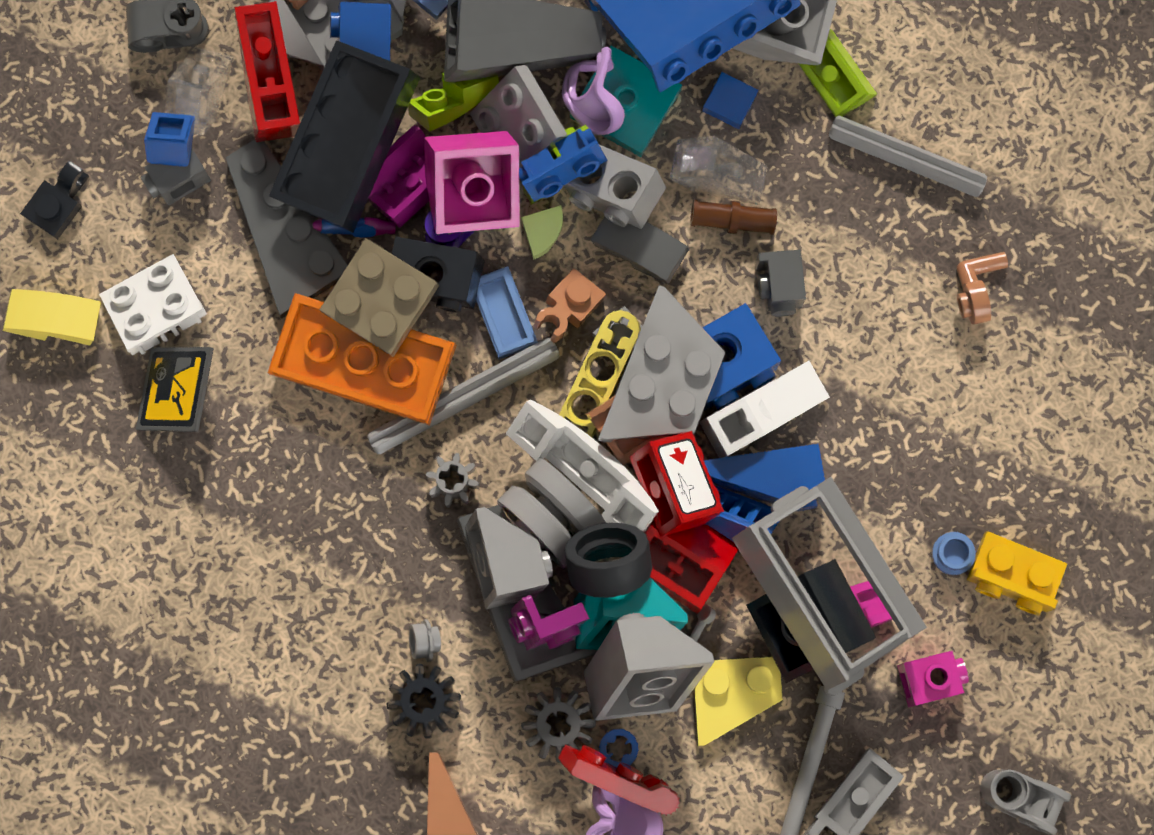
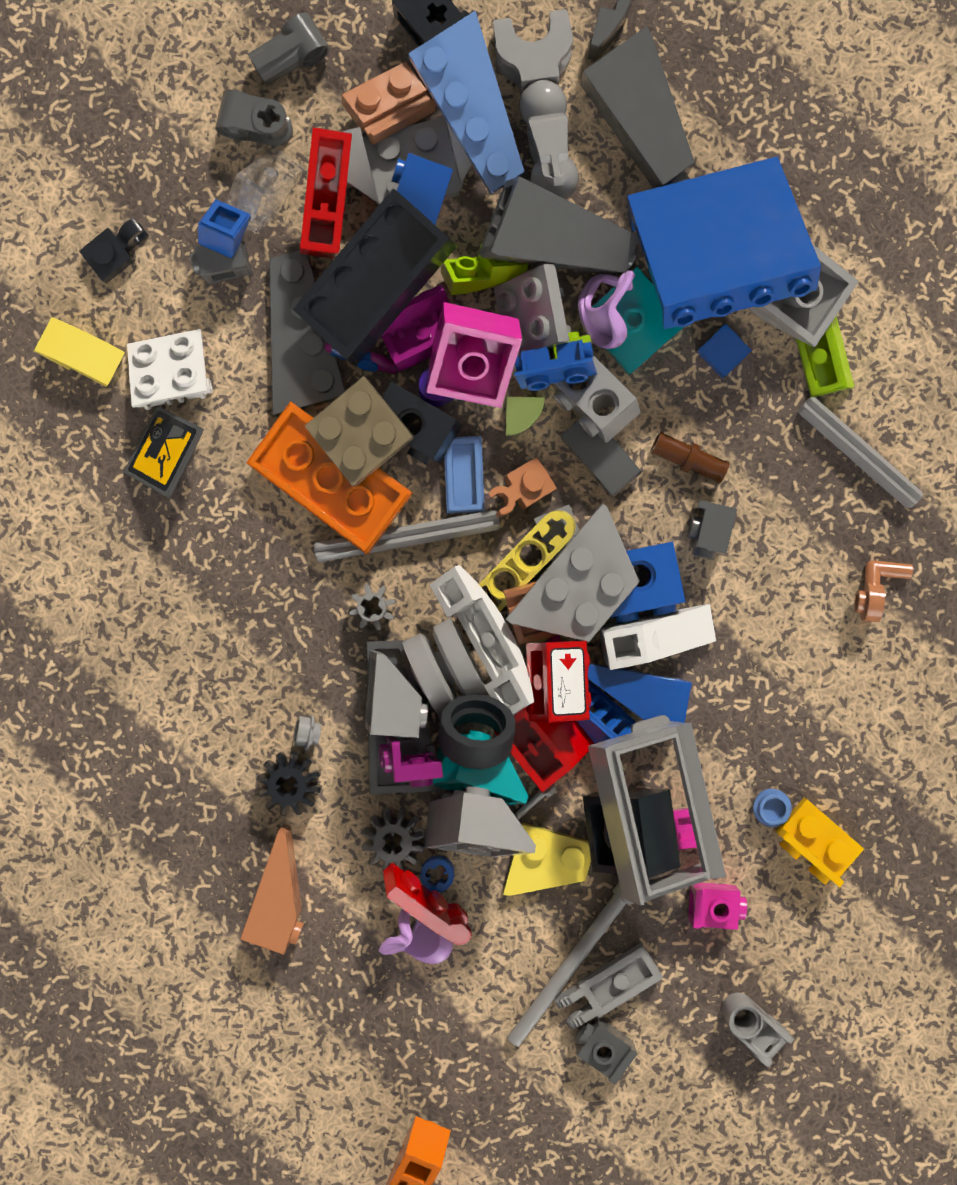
camera: 20 degrees right, 10 degrees up
clear slope [669,136,768,205] -> none

